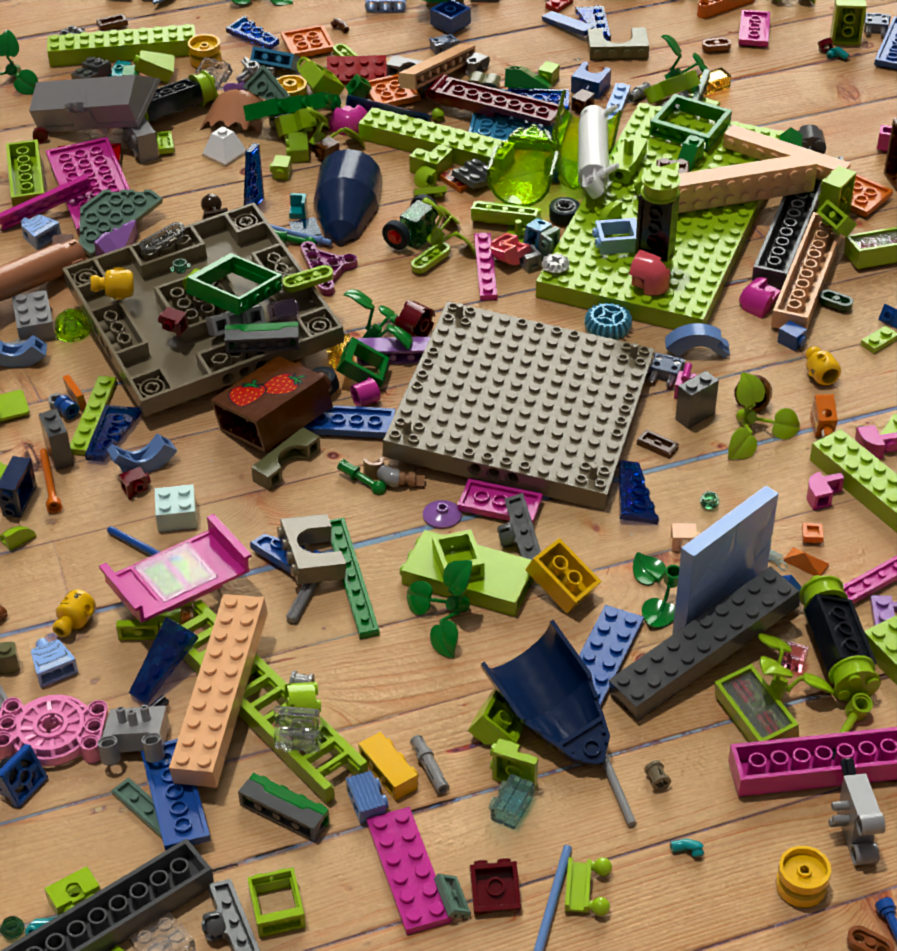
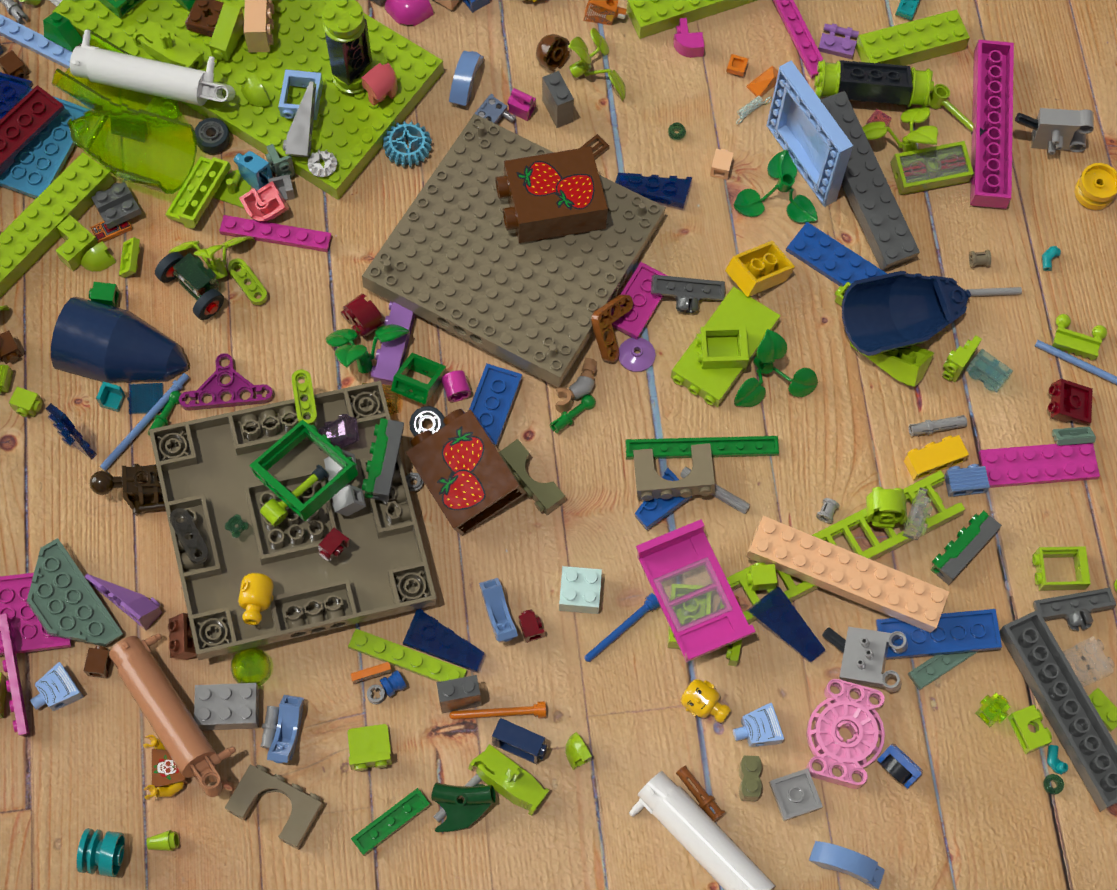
camera: 80 degrees left, 25 degrees up
none -> green slope [43,12,83,52]
none -> green brick [89,282,120,307]
none -> light grey slope [283,81,316,158]
none -> reddish brown brick [495,146,608,243]
none -> dark orange beam [591,295,633,362]
none -> lime brick [746,562,777,591]
none -> clear neon green brick [975,693,1010,728]

